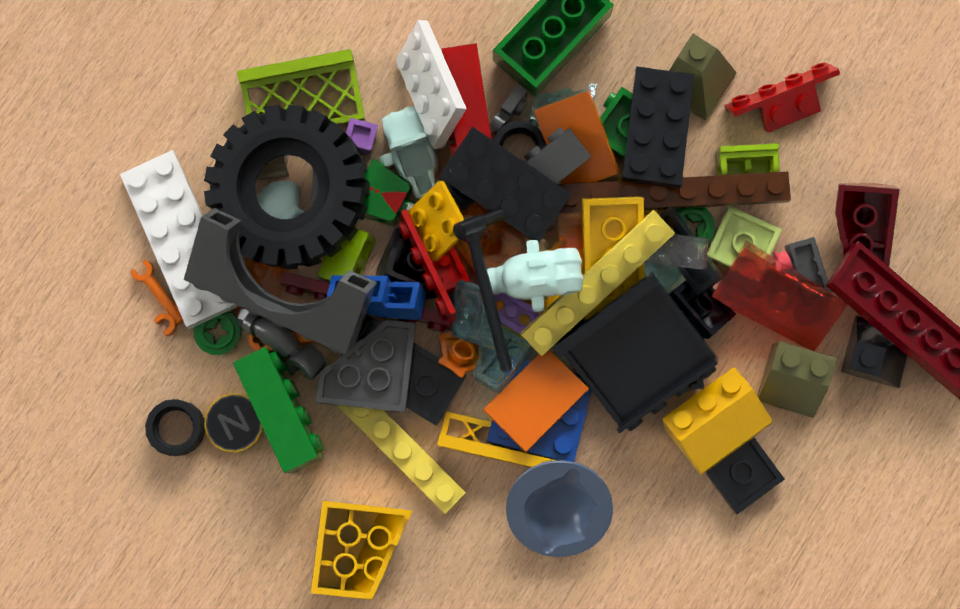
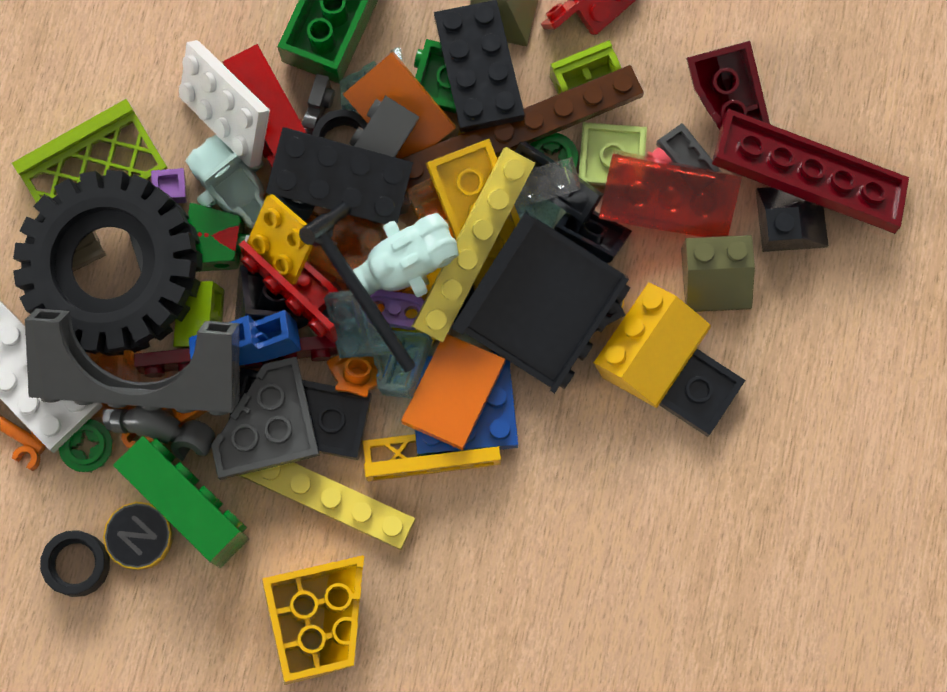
camera: 20 degrees left, 5 degrees down
light aqua animal [257,180,305,219] -> none
sand blue piece [506,460,613,557] -> none

